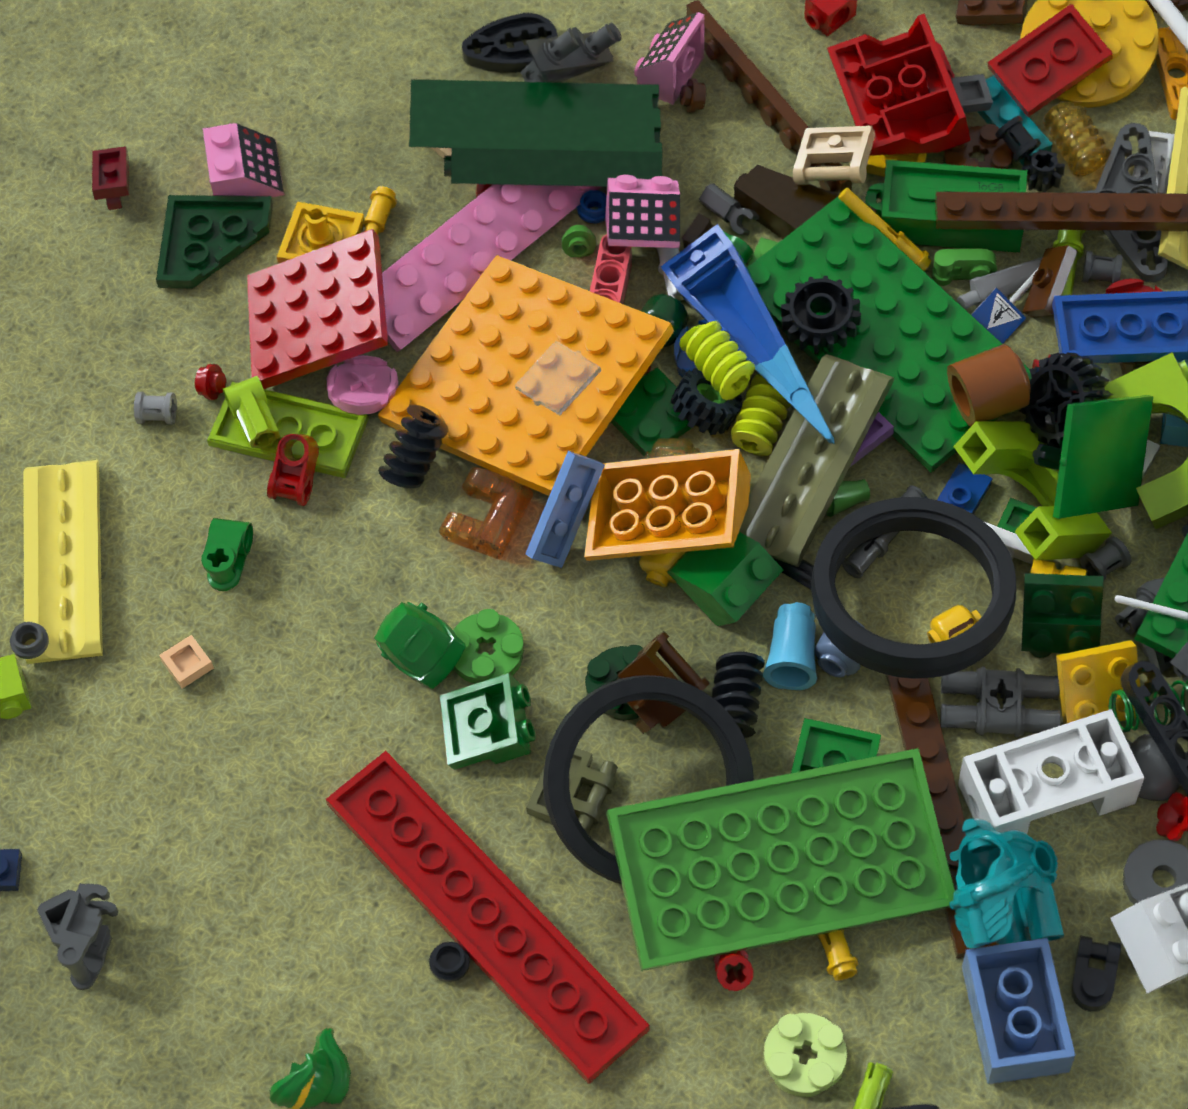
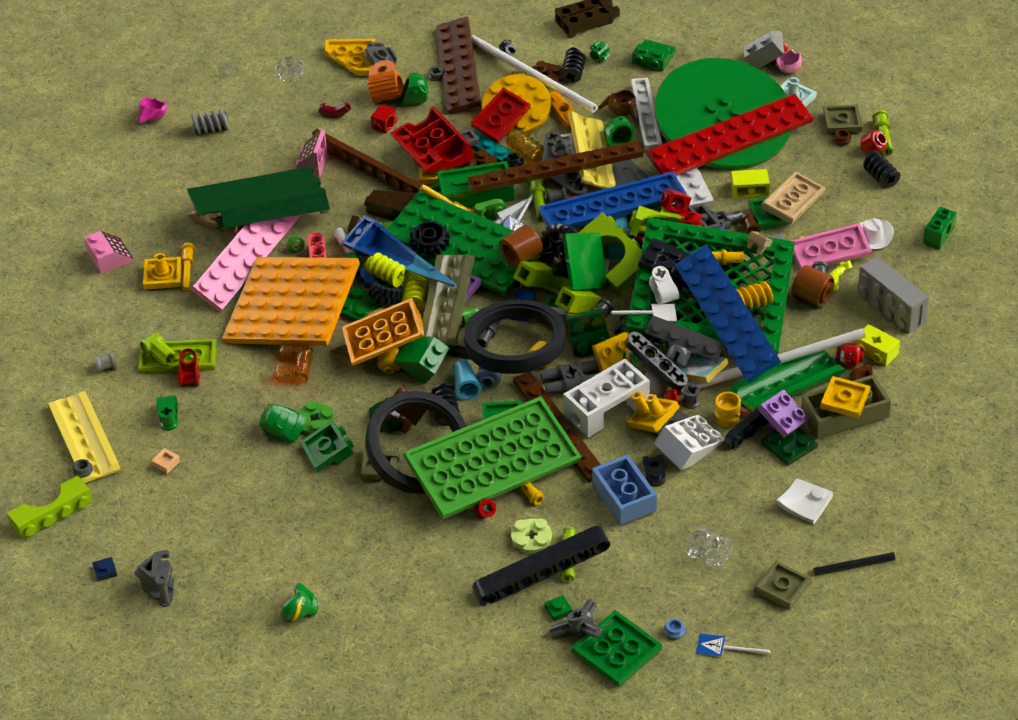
camera: 20 degrees left, 15 degrees down
dark red plate [92,146,129,210] -> none
dark green plate [156,195,273,289] -> none
red plate [195,364,226,400] -> none
plate [247,229,388,389] -> none
red plate [326,751,650,1084] -> none
bright pink tile [327,355,398,415] -> none
black piece [378,404,448,489] -> none
black plate [429,942,470,982] -> none
black piece [462,13,558,73] -> none
clear piece [514,341,602,416] -> none
dark grey connector [521,22,621,82] -> none
medium blue plate [525,451,605,568] -> none
blue plate [577,190,607,224] -> none
slope [605,175,680,248] -> none
reddish brown plate [680,79,706,113] -> none
dark grey bar [699,183,759,235] -> none
tan plate [793,126,875,185] -> none
teal helmet [949,819,1065,949] -> none
black bush [995,115,1041,163] -> none
reddish brown plate [1022,245,1077,317] -> none
none -> yellow plate [626,392,680,433]

